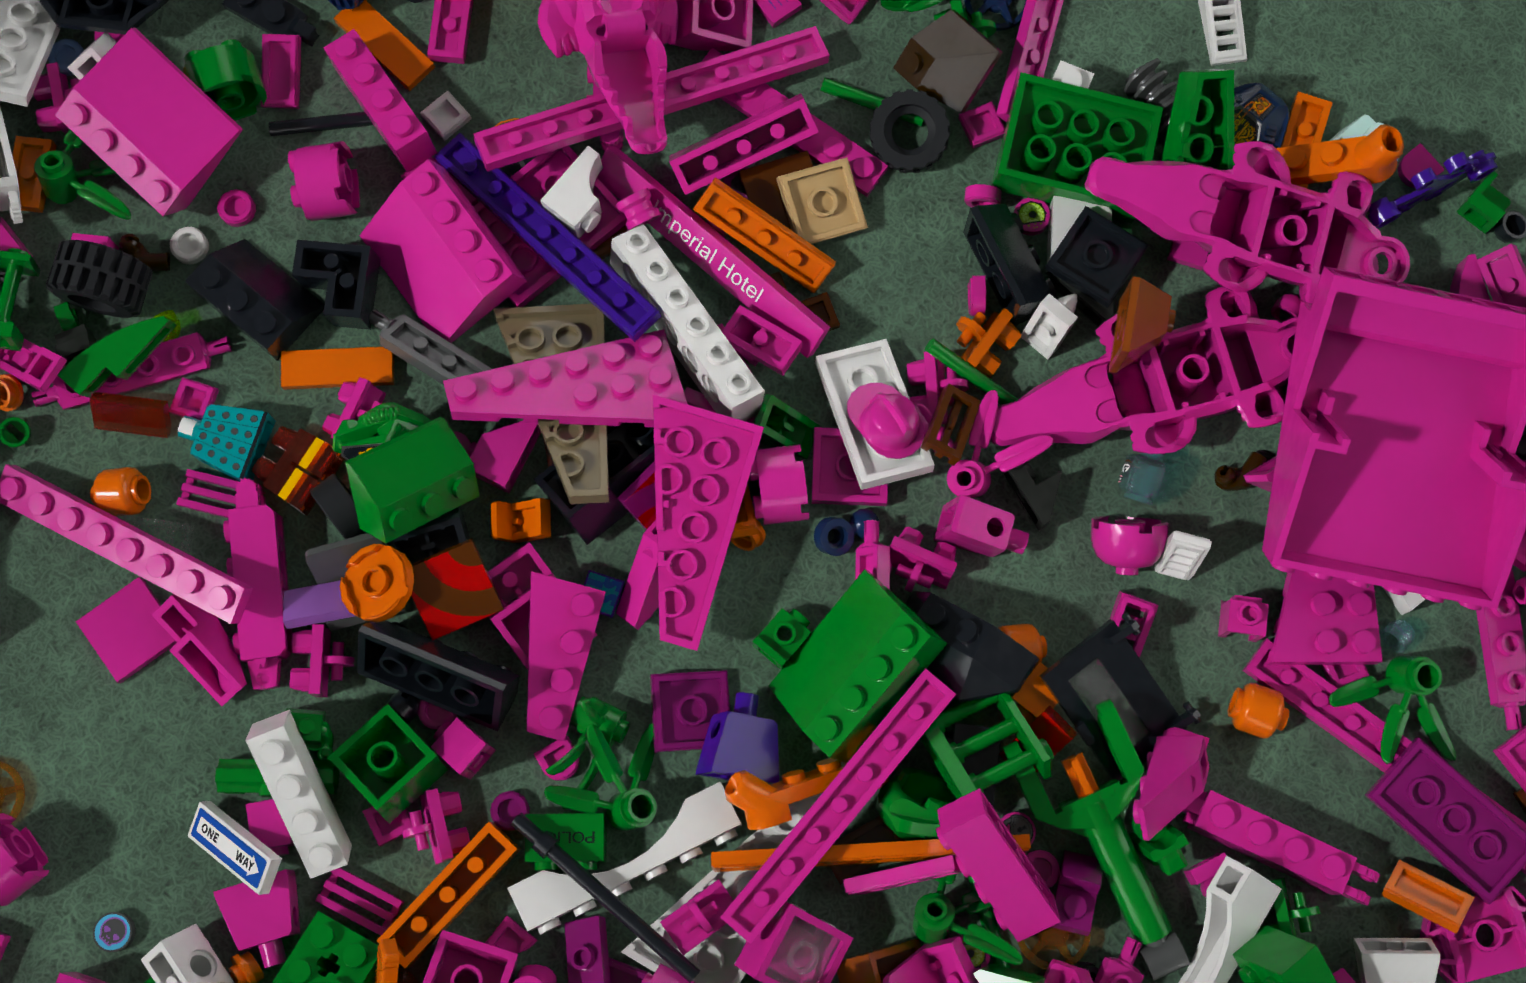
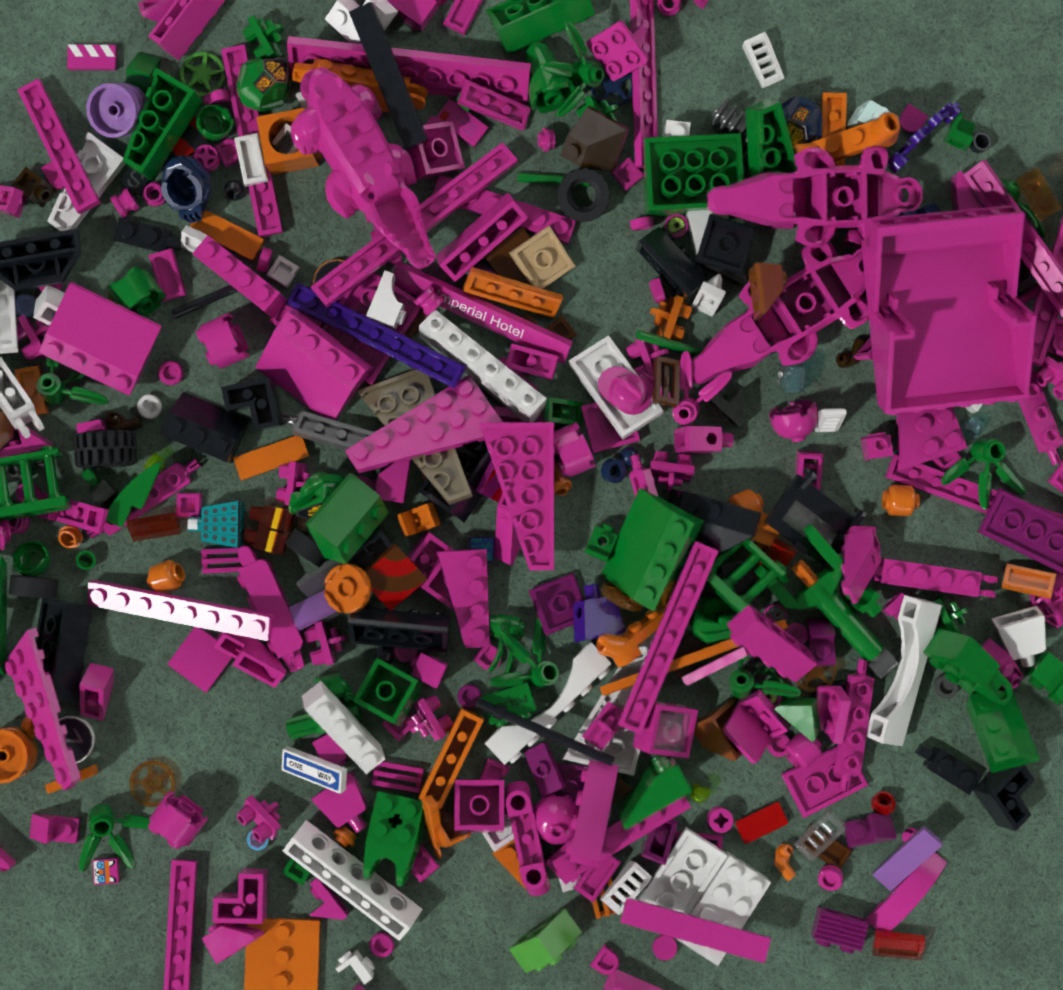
camera: 15 degrees left, 10 degrees up
none -> white plate [181,225,207,253]
none -> dark pink hips [237,795,281,843]
none -> dark pink tile [257,247,273,273]
none -> dark pink plate [537,127,556,152]
none -> clear orange wheel [601,582,643,611]

